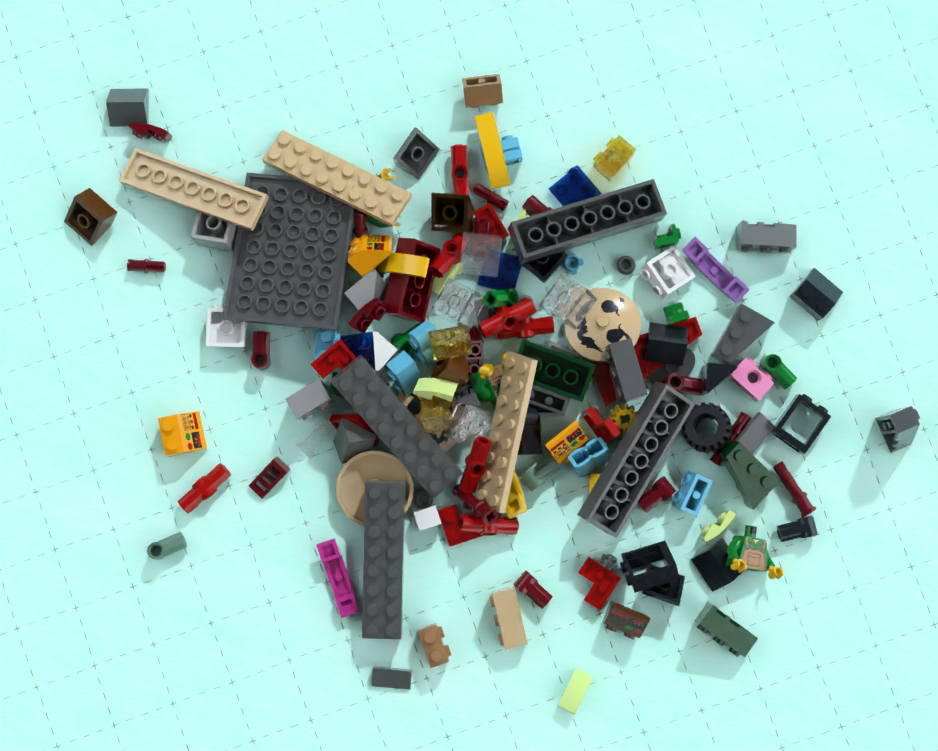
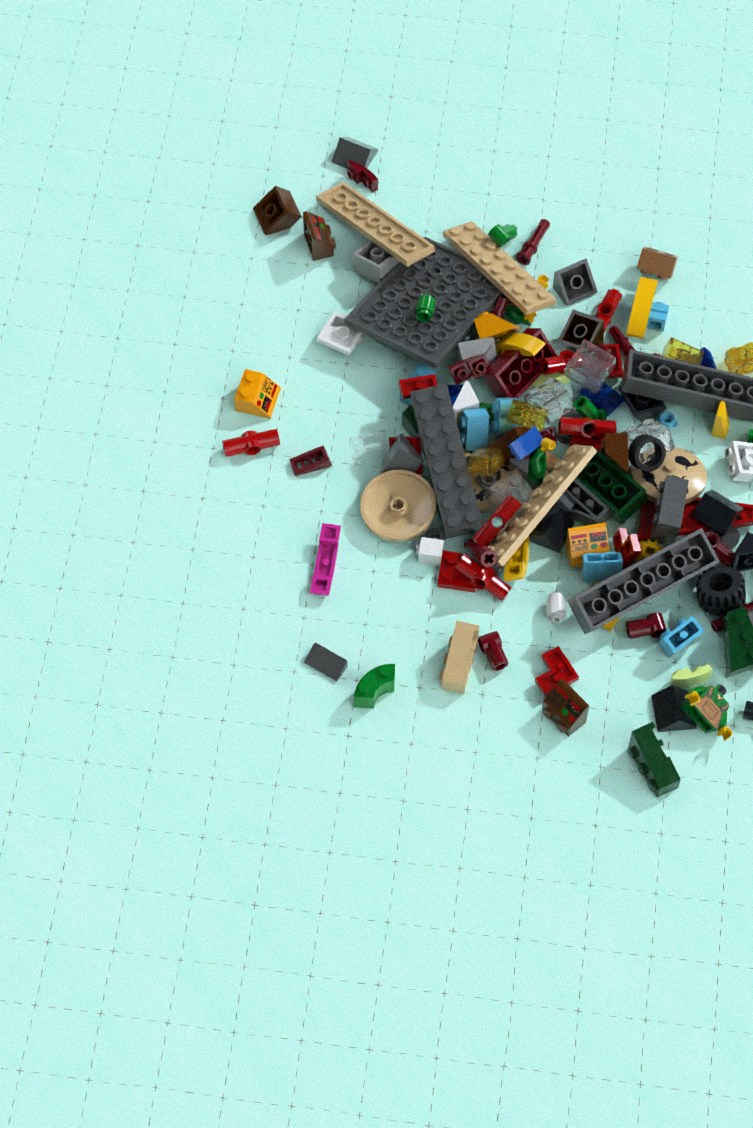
camera: 20 degrees right, 25 degrees down
dark red axle [127,259,166,274] -> none
sand green piece [147,531,188,560] -> none
dark red piece [251,331,271,371] -> none
light grey slope [285,379,334,421] -> none
dark grey brick [362,480,406,639] -> none
yellowish green slope [413,378,458,402] -> none
medium nougat brick [418,623,452,668] -> none
sand green piece [520,456,561,492] -> none
yellowish green slope [558,668,593,715] -> none
dark grey plate [600,553,619,571] -> none
dark grey plate [616,256,636,275] -> none
black window [620,540,679,593] -> none
black slope [639,564,685,606] -> none
green bracket [663,302,690,325] -> none
none -> reddish brown slope [303,211,336,261]
none -> green brick [354,664,395,709]
none -> green brick [415,294,436,322]
none -> green piece [488,224,518,248]
none -> blue slope [508,426,543,461]
none -> dark red pin [516,219,550,265]
none -> white brick [546,592,566,623]
none -> reddish brown slope [601,433,629,475]
none -> black tyre [628,434,666,472]
none -> clear yellow brick [661,337,704,365]
none -> yellow slope [711,401,730,439]

